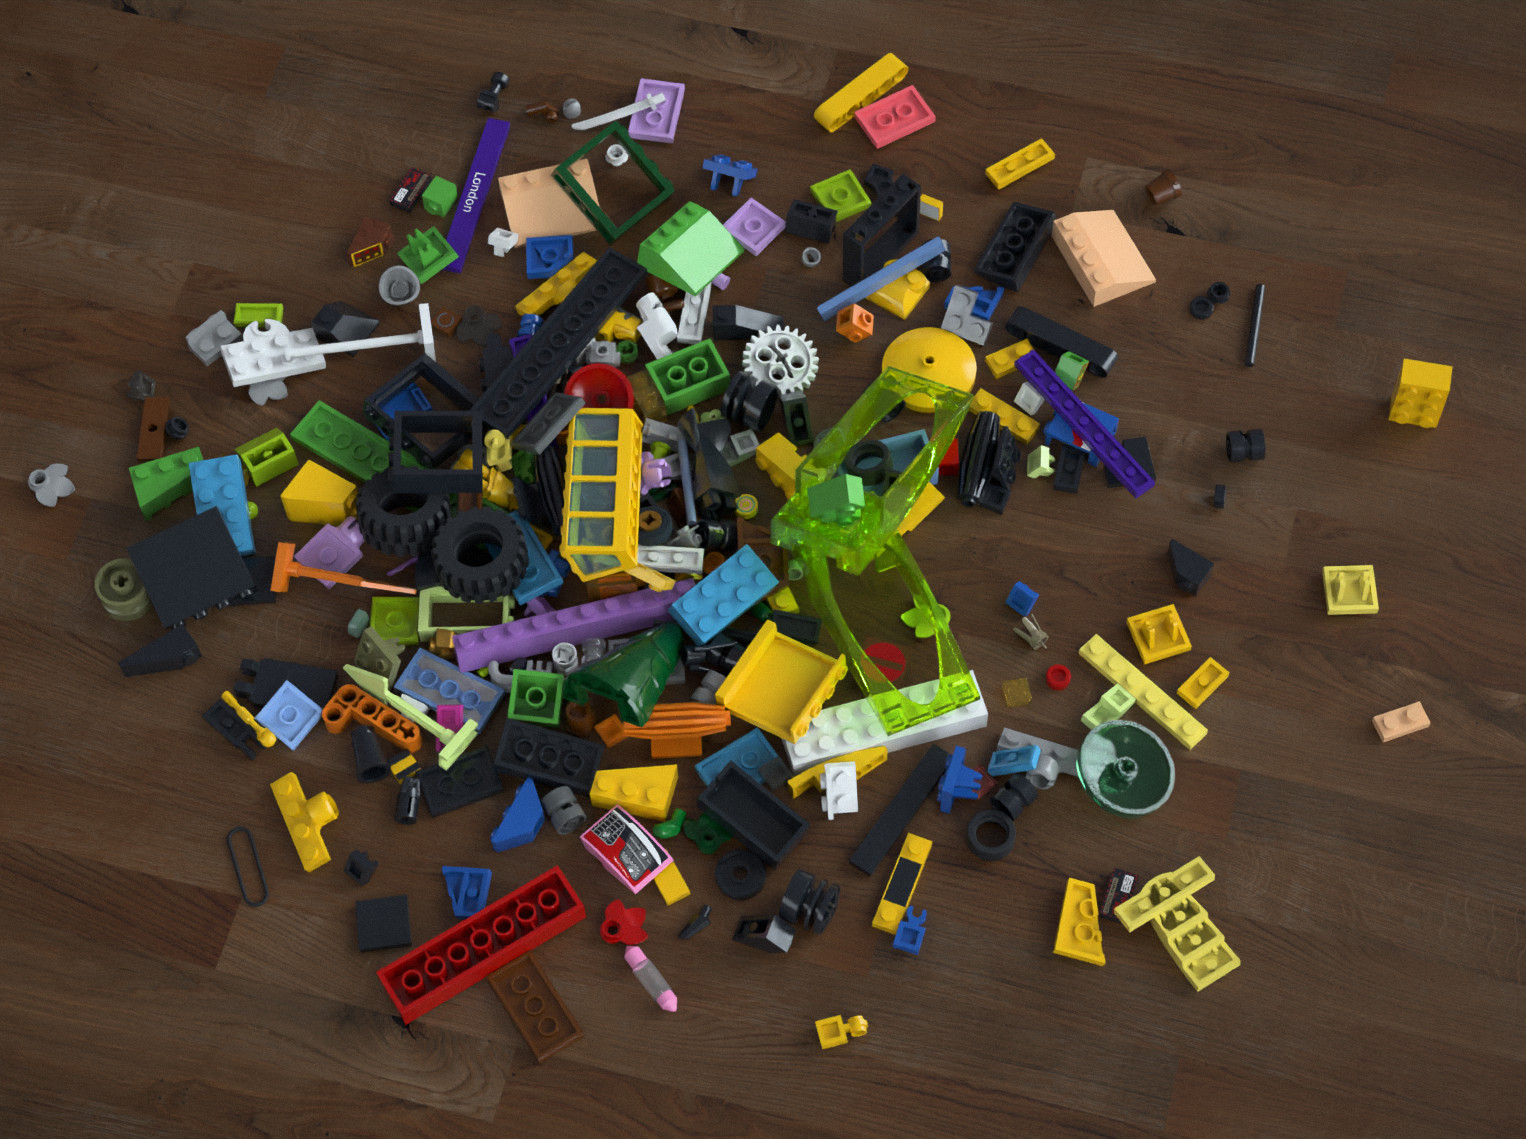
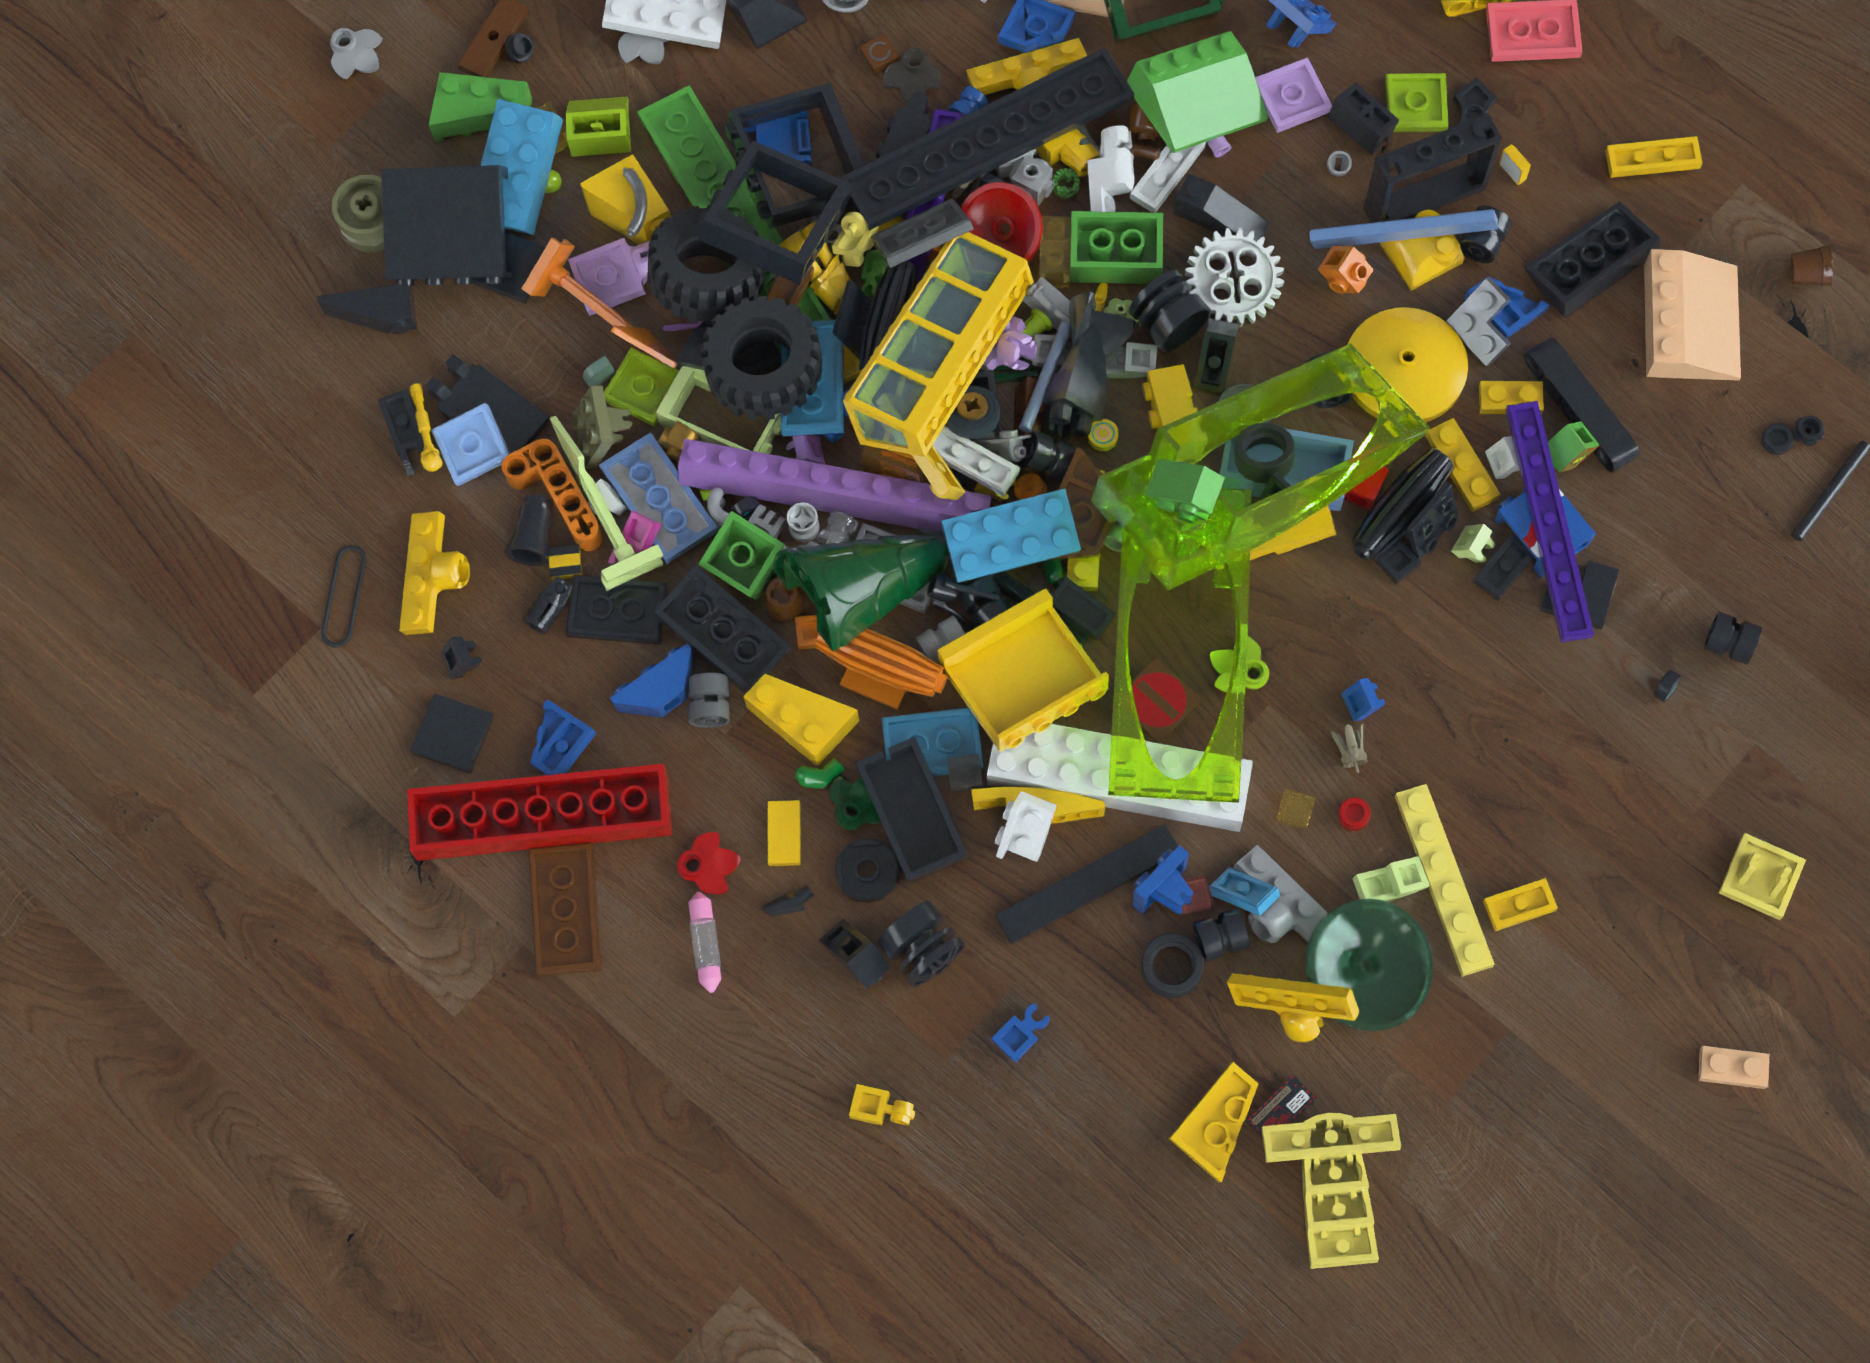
camera: 30 degrees right, 10 degrees up
white tile [285,303,436,362] -> none
slope [580,804,674,894] -> none
yellow plate [872,833,932,935] -> none
yellow plate [1126,604,1192,665] -> none
black slope [1167,539,1214,596] -> none
none -> flat silver piece [622,167,647,237]
none -> yellow plate [1227,973,1359,1043]

